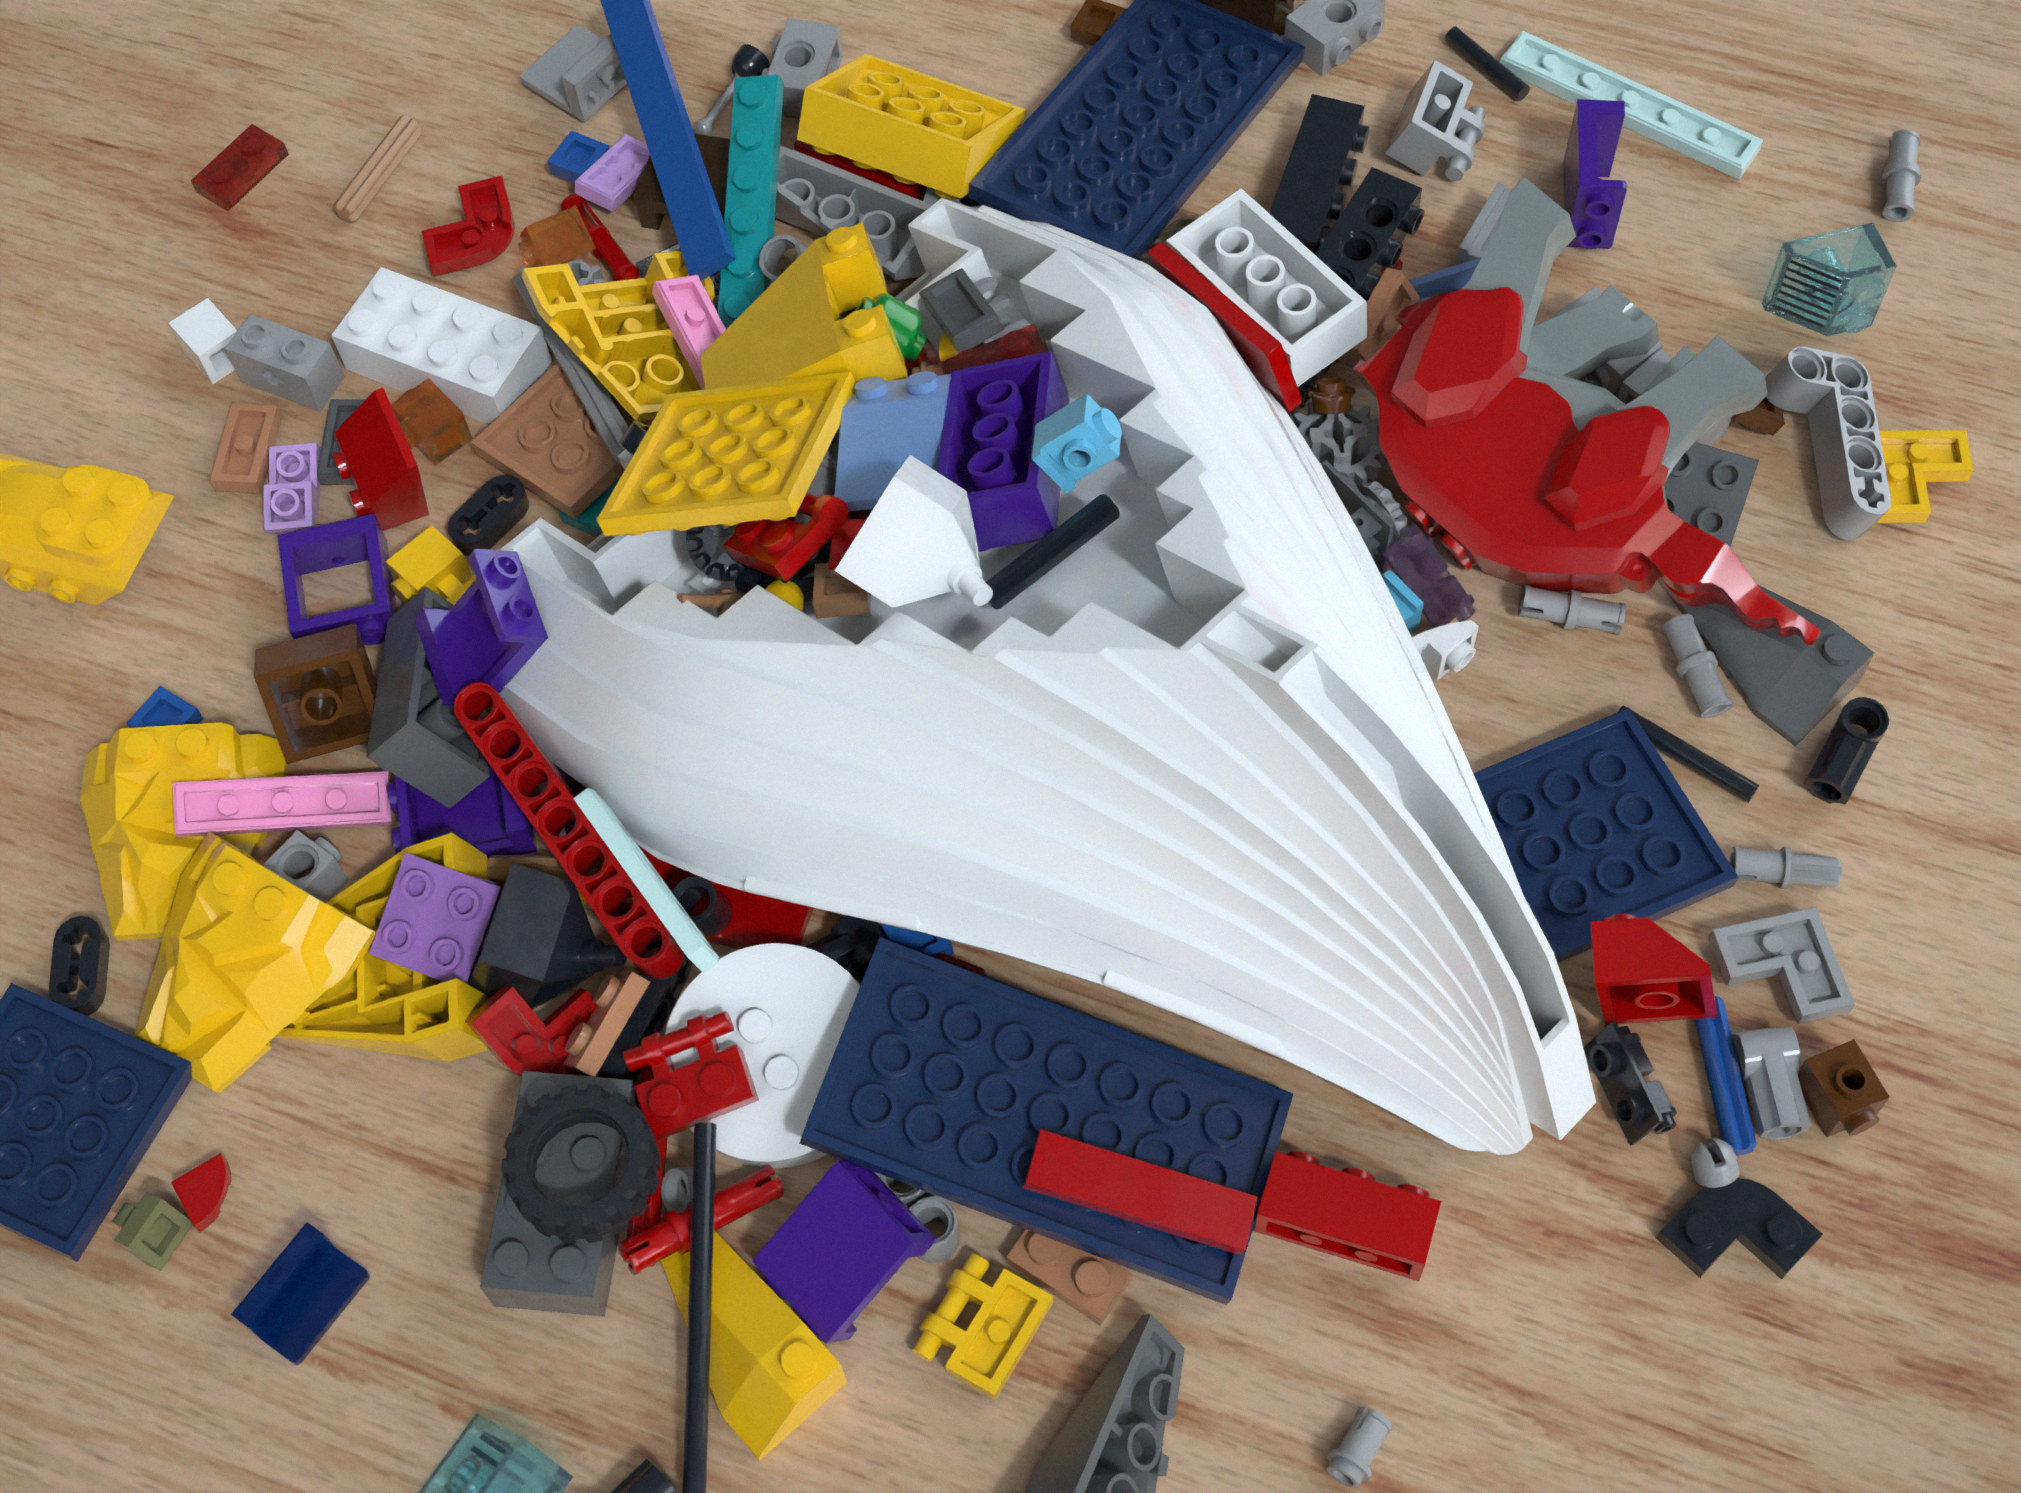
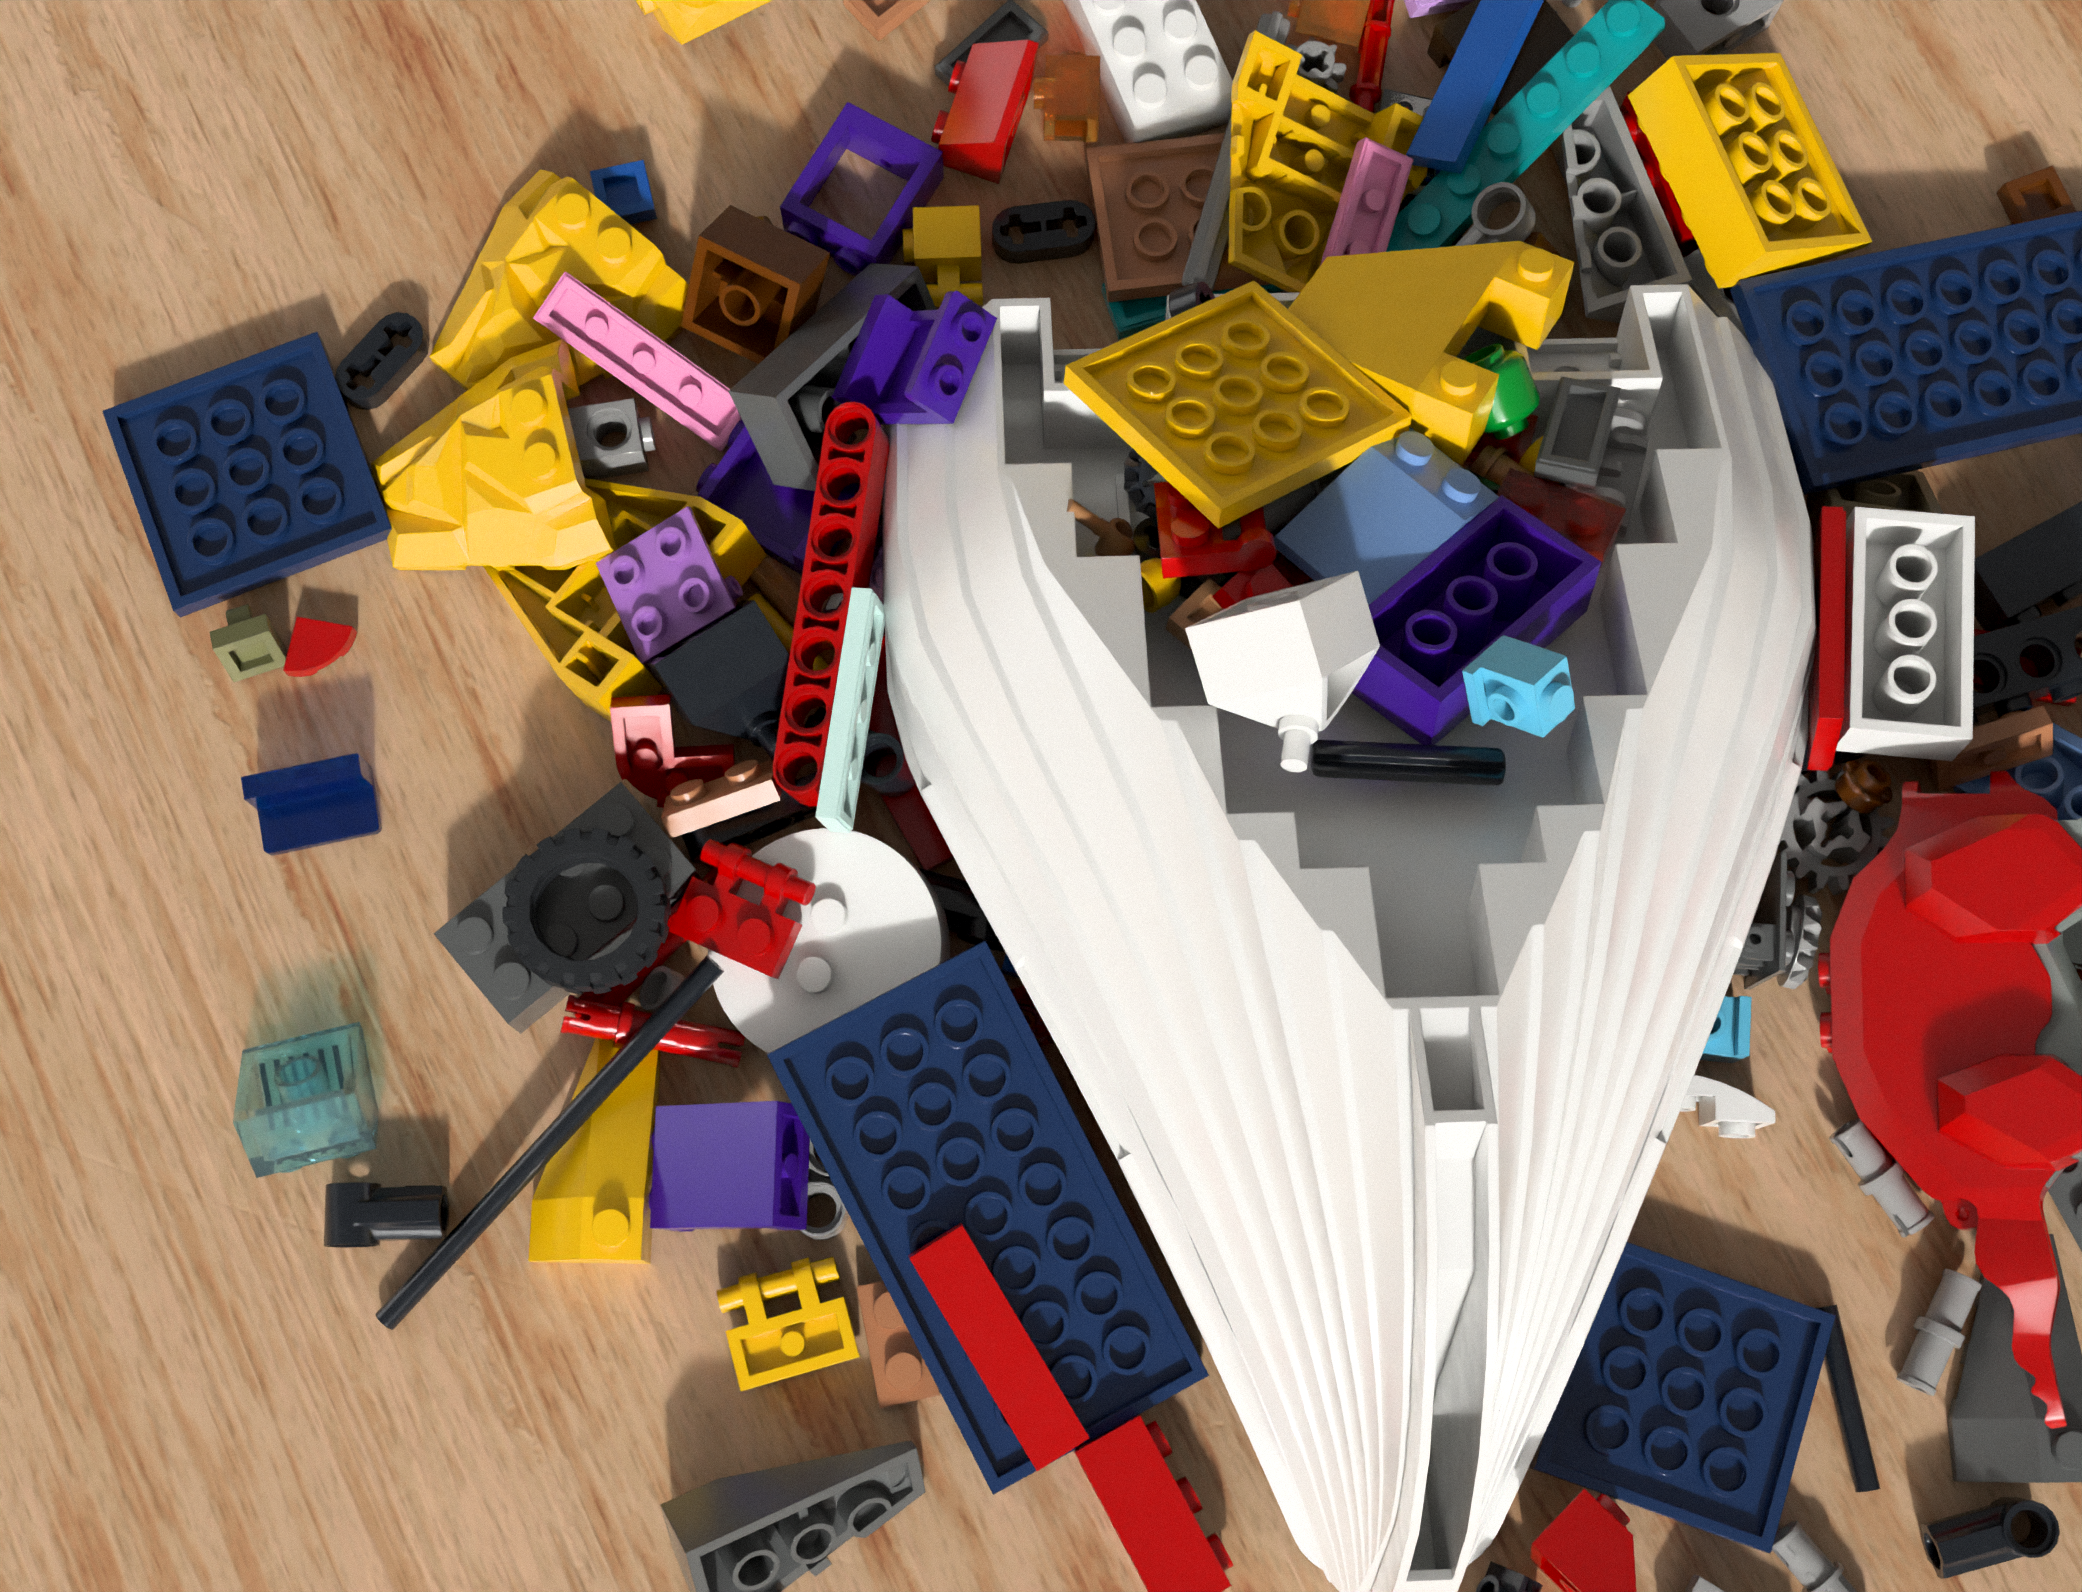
camera: 35 degrees right, 15 degrees up
lavender slope [263,443,321,533] -> none
clear purple hinge [1382,523,1476,628] -> none

